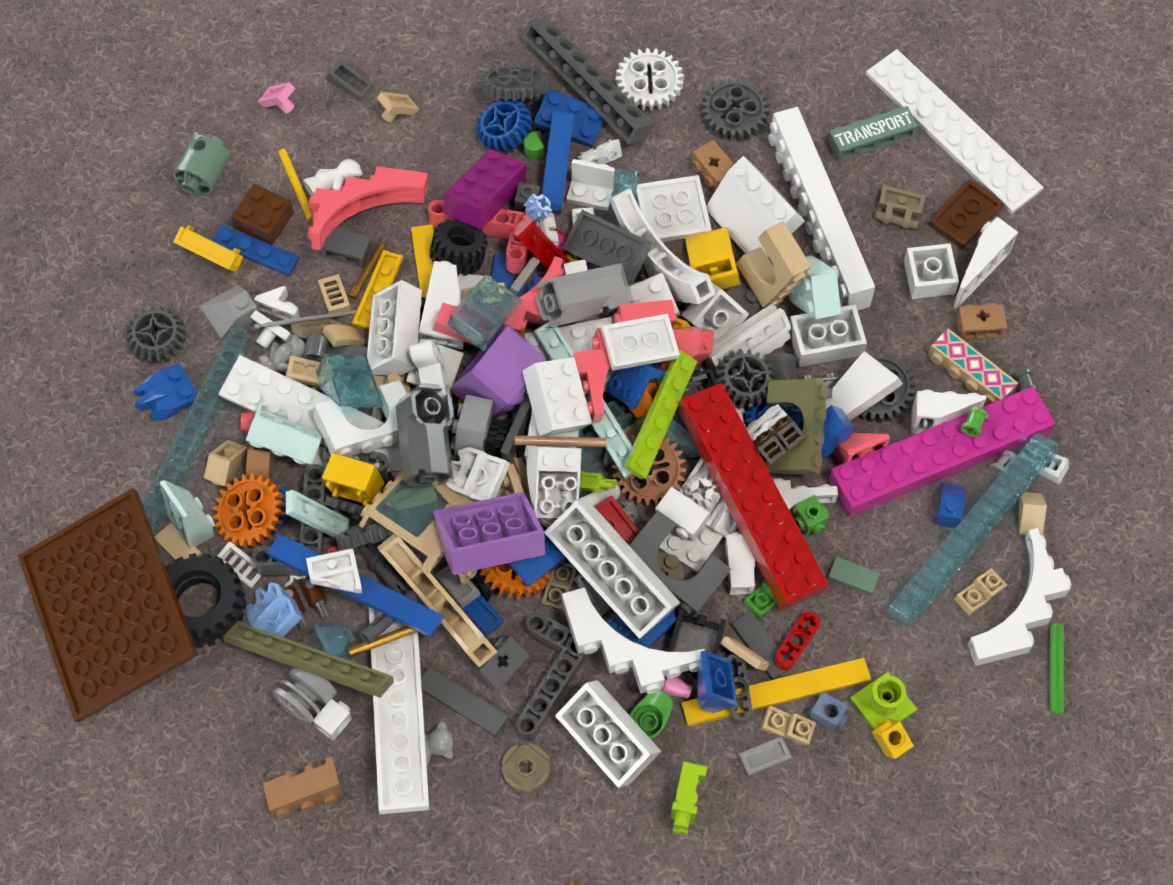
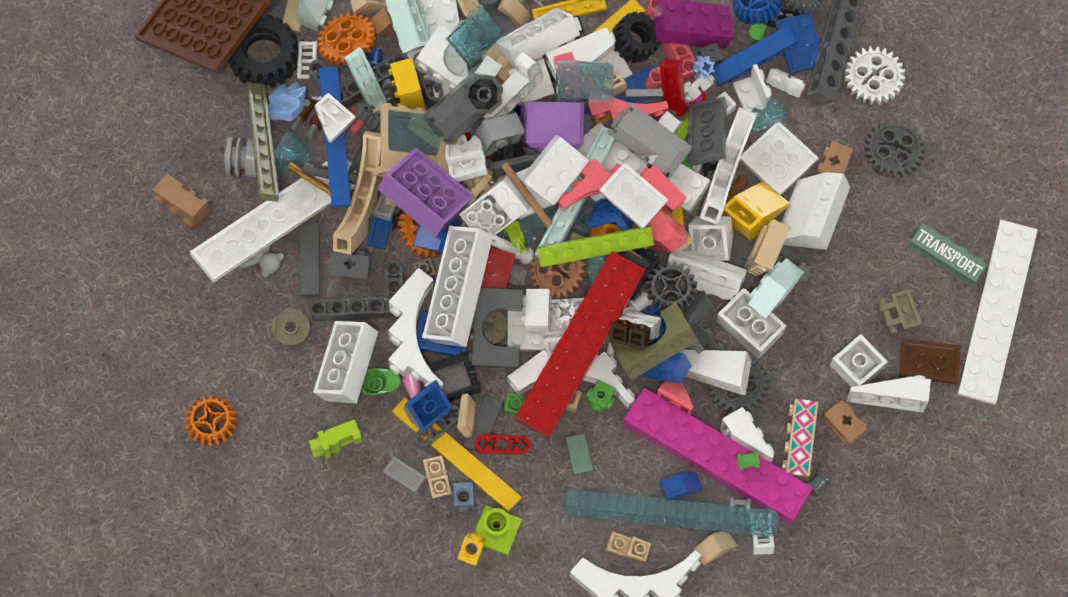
camera: 55 degrees right, 5 degrees up
white brick [313,699,352,741] -> none
white brick [768,107,875,311] -> none

